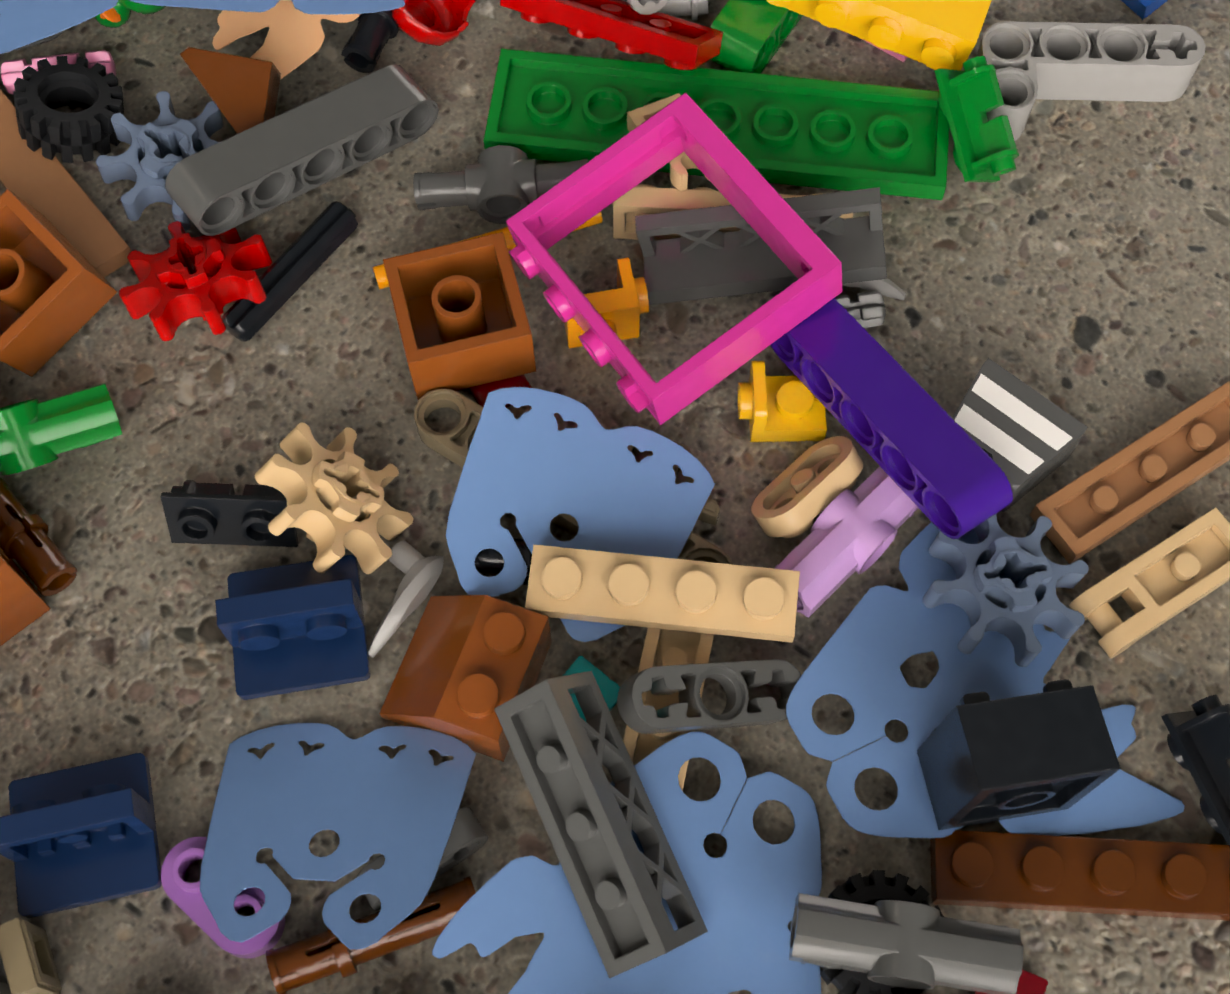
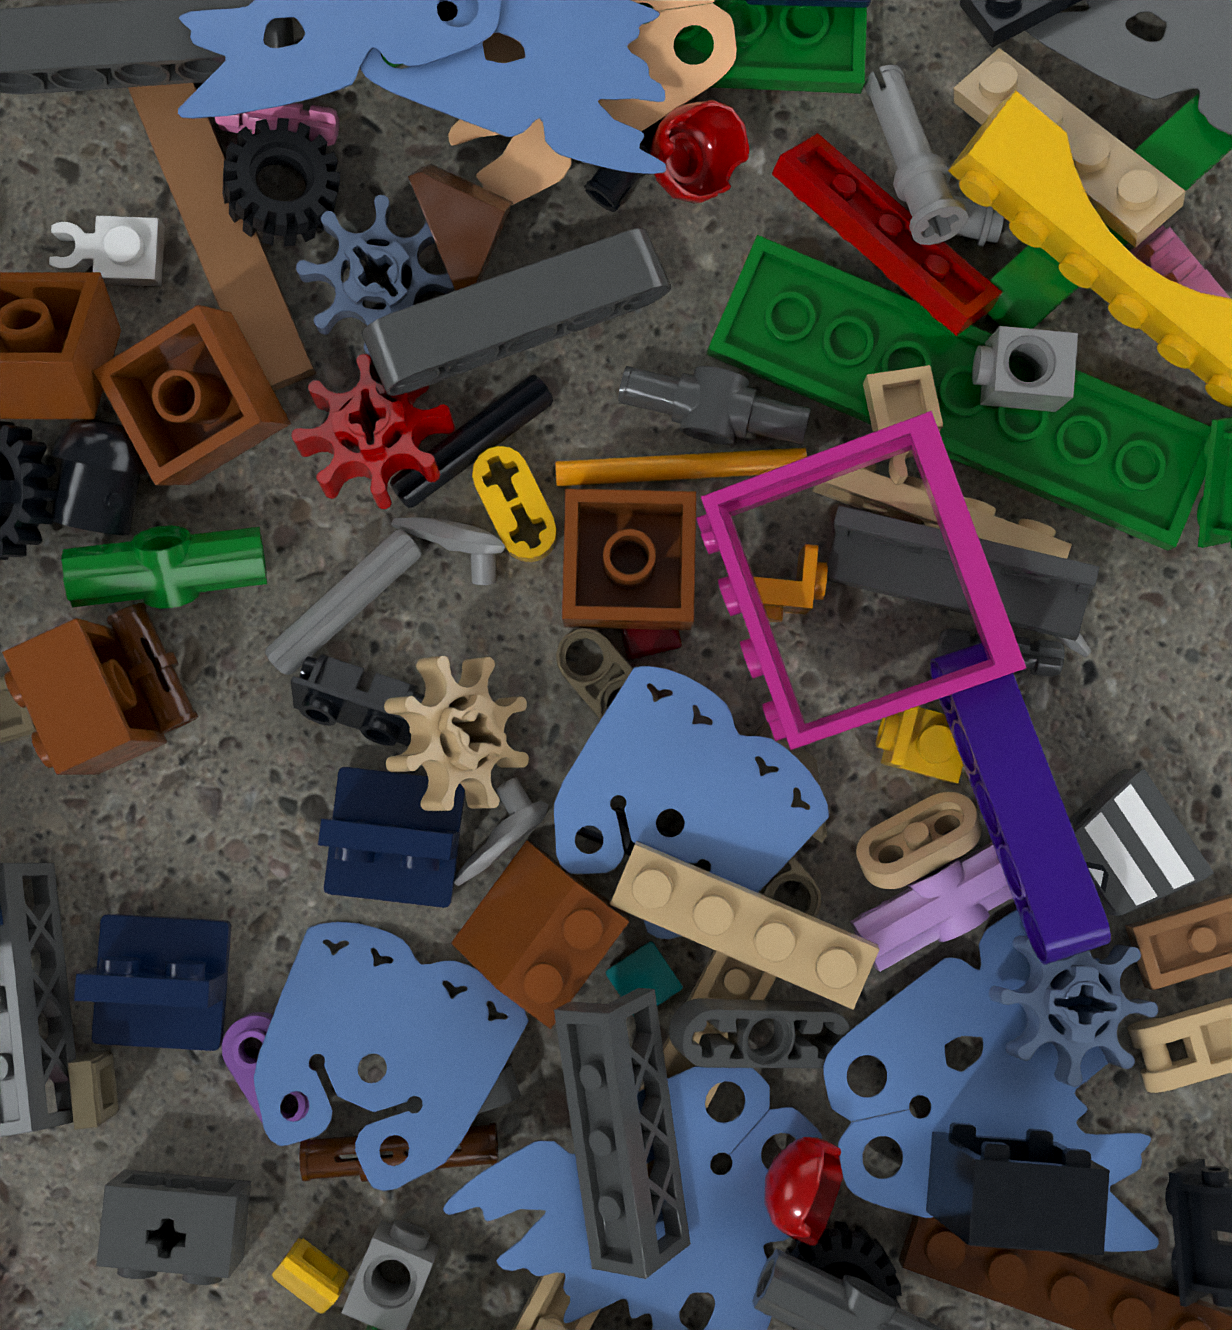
camera: 15 degrees right, 20 degrees up
none -> light grey axle [265,529,422,675]
none -> light grey bar [391,517,506,585]
none -> yellow beam [472,446,558,562]
none -> red hair [764,1137,843,1246]
none -> light grey brick [972,326,1078,412]

